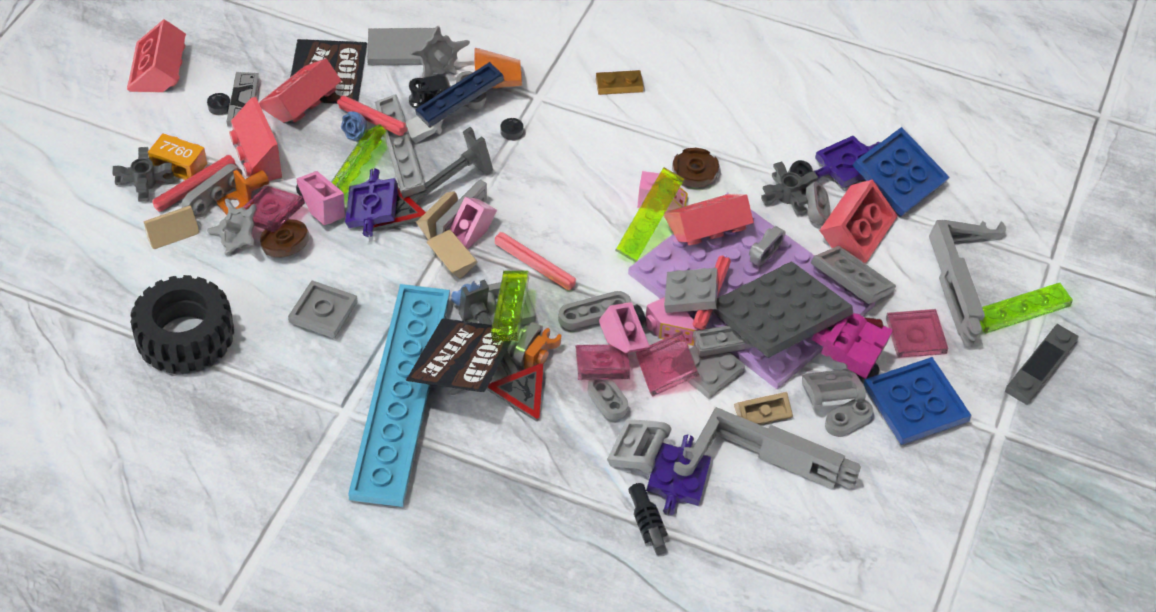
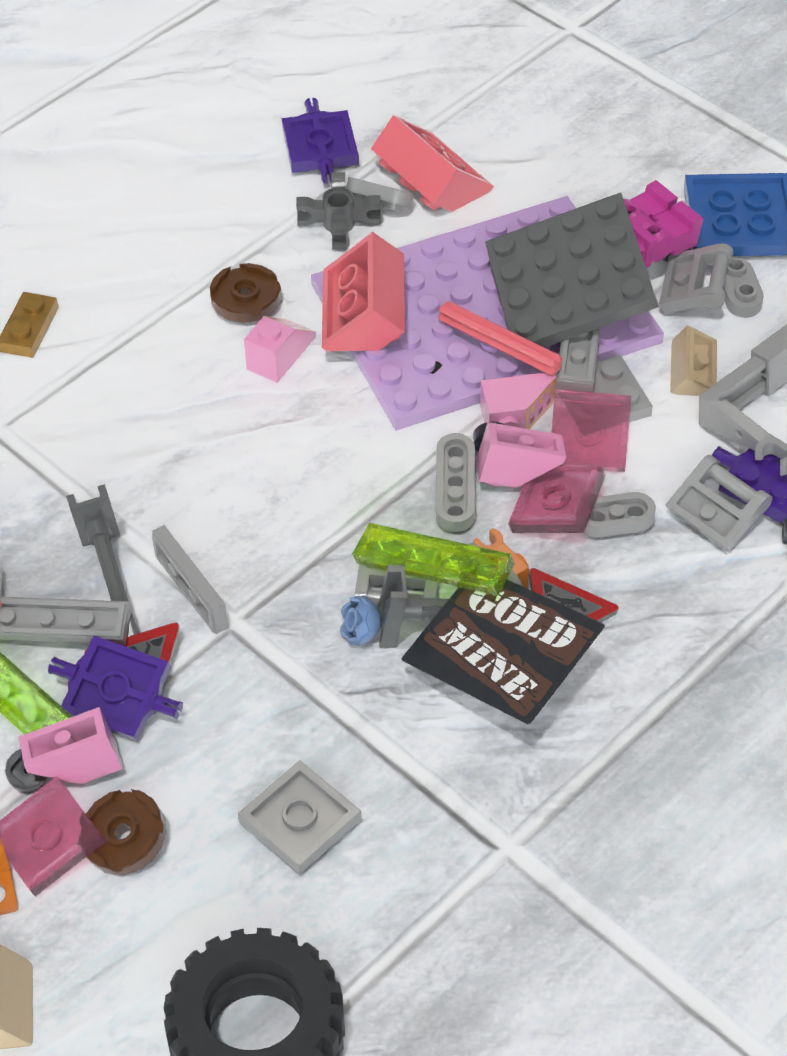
camera: 65 degrees left, 0 degrees up
light grey piece [207,198,257,256] -> none
medium azure plate [348,284,450,507] -> none
tan slope [416,191,458,240] -> none
tan slope [427,229,478,279] -> none
bright pink slope [450,197,497,249] -> none
coral axle [494,232,576,290] -> none
black tile [500,118,524,140] -> none
clear neon green plate [615,167,684,263] -> none
light grey plate [664,268,718,313] -> none
light grey plate [749,226,786,267] -> none
black tile [788,160,813,177] -> none
light grey tile [811,246,896,304] -> none
blue plate [852,127,950,217] -> none
clear pink tile [886,309,949,358] -> none
light grey hinge [929,220,1006,347] -> none
clear neon green plate [980,282,1073,334] -> none
dark grey plate [1005,324,1079,405] -> none

